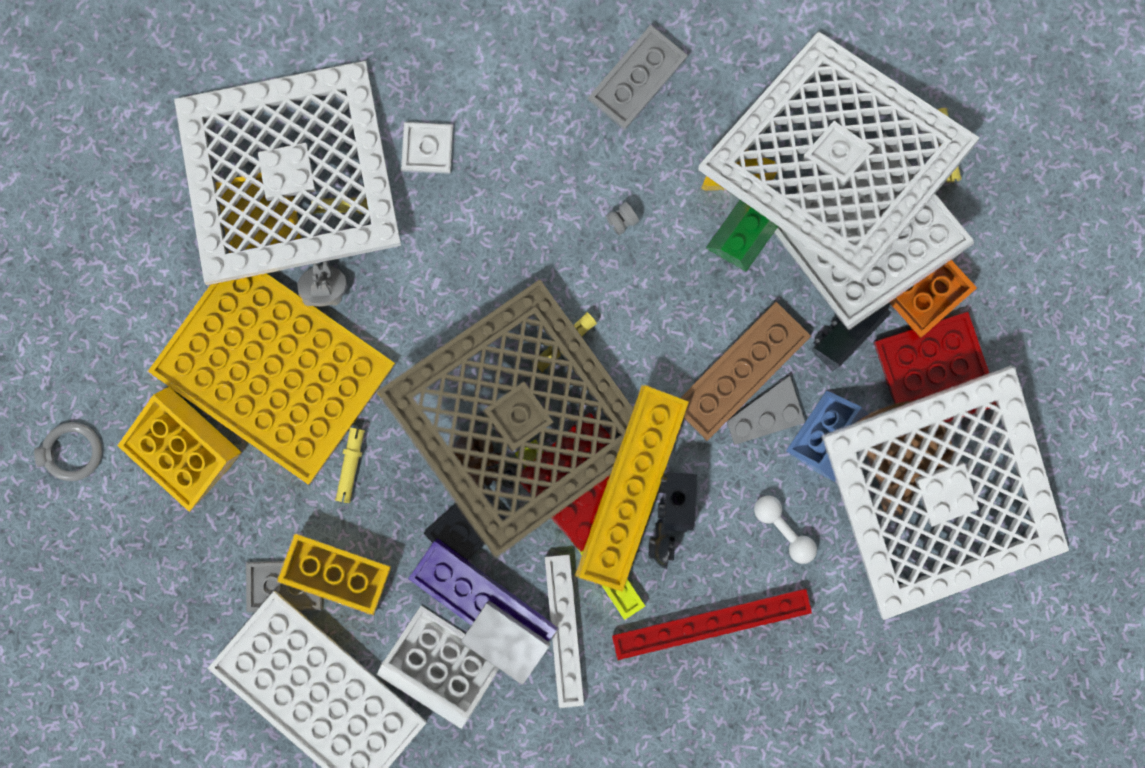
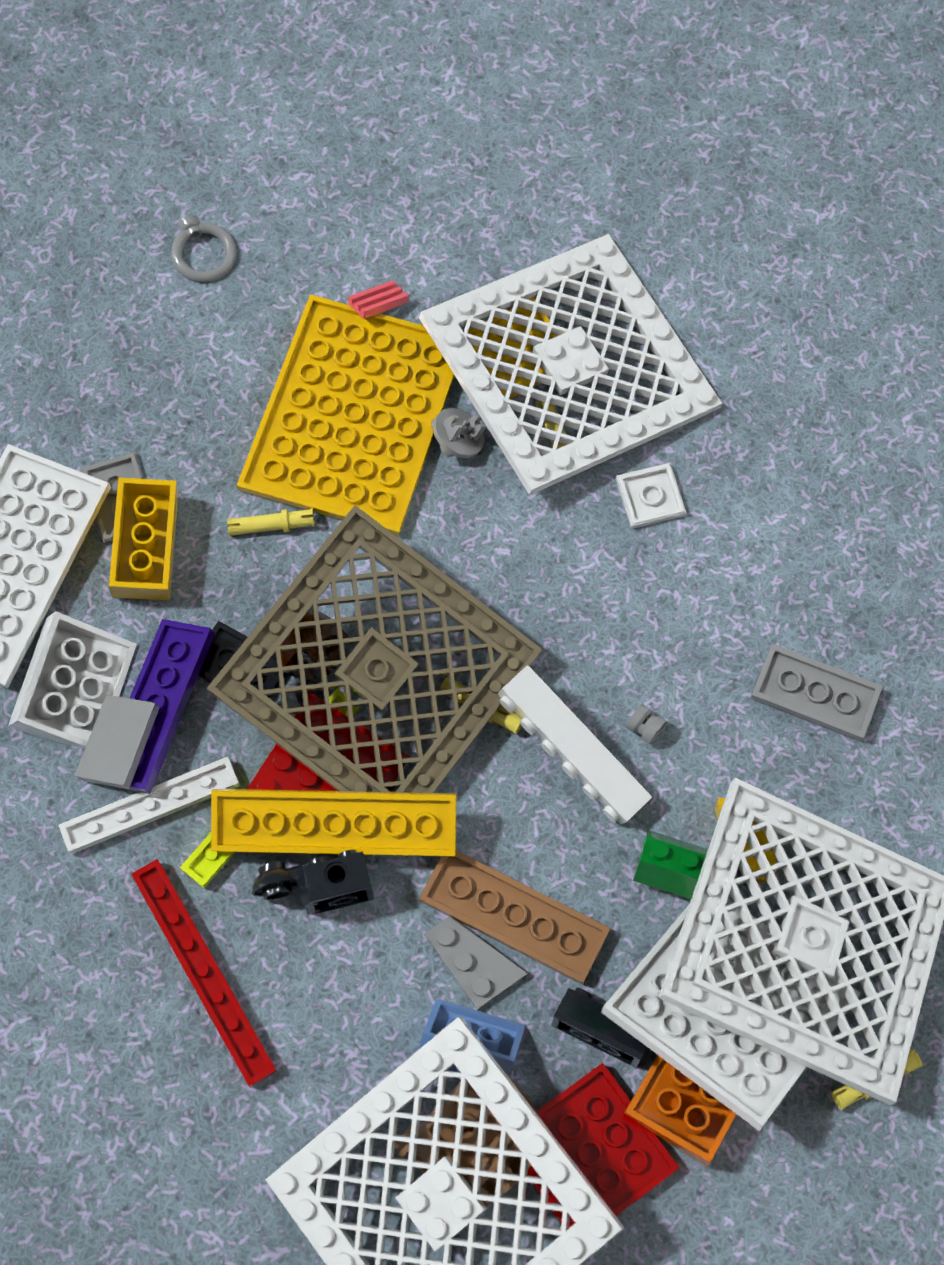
camera: 75 degrees right, 15 degrees down
yellow slope [117,387,242,512] -> none
white piece [754,495,817,564] -> none
none -> coral tile [348,280,409,319]
none -> white brick [497,665,652,824]

